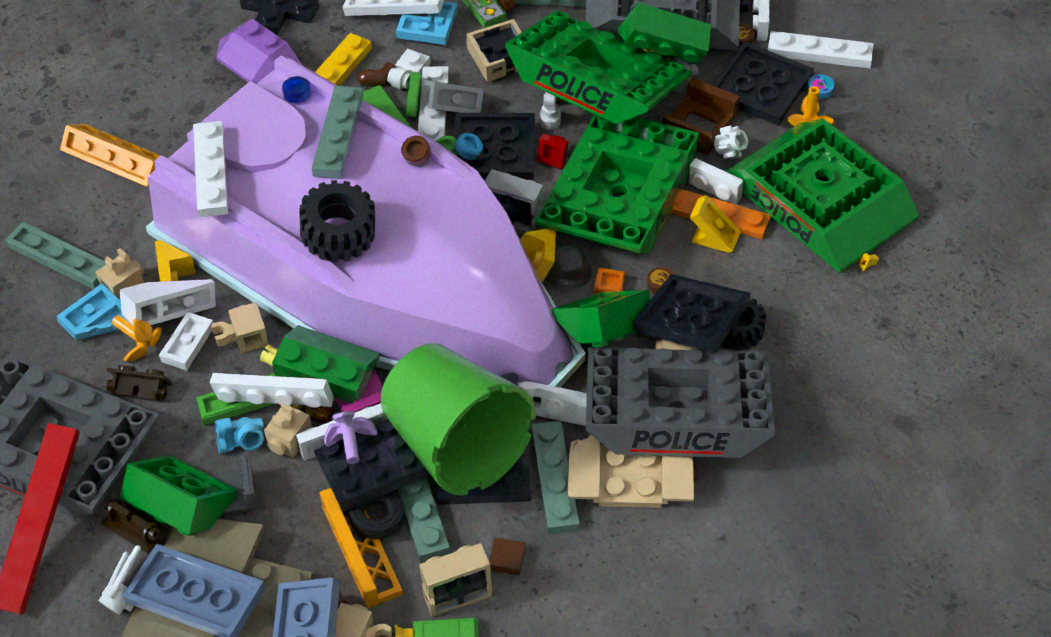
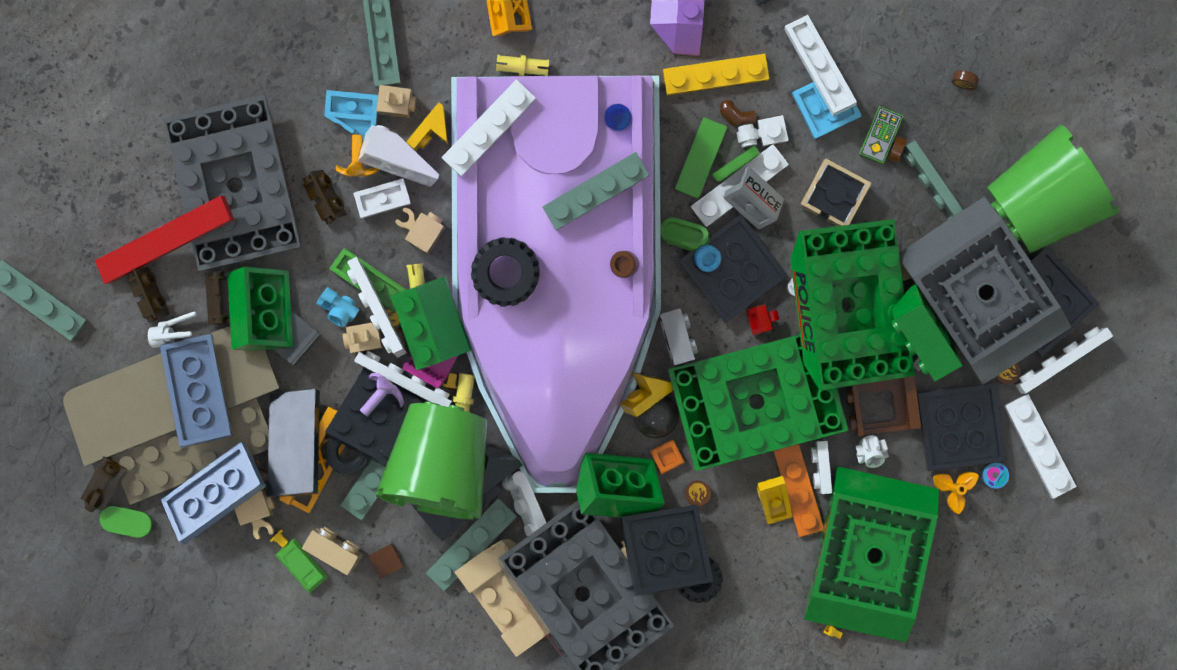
camera: 50 degrees right, 35 degrees up
none -> dark brown hinge [127,267,170,323]
none -> tile [267,389,320,498]

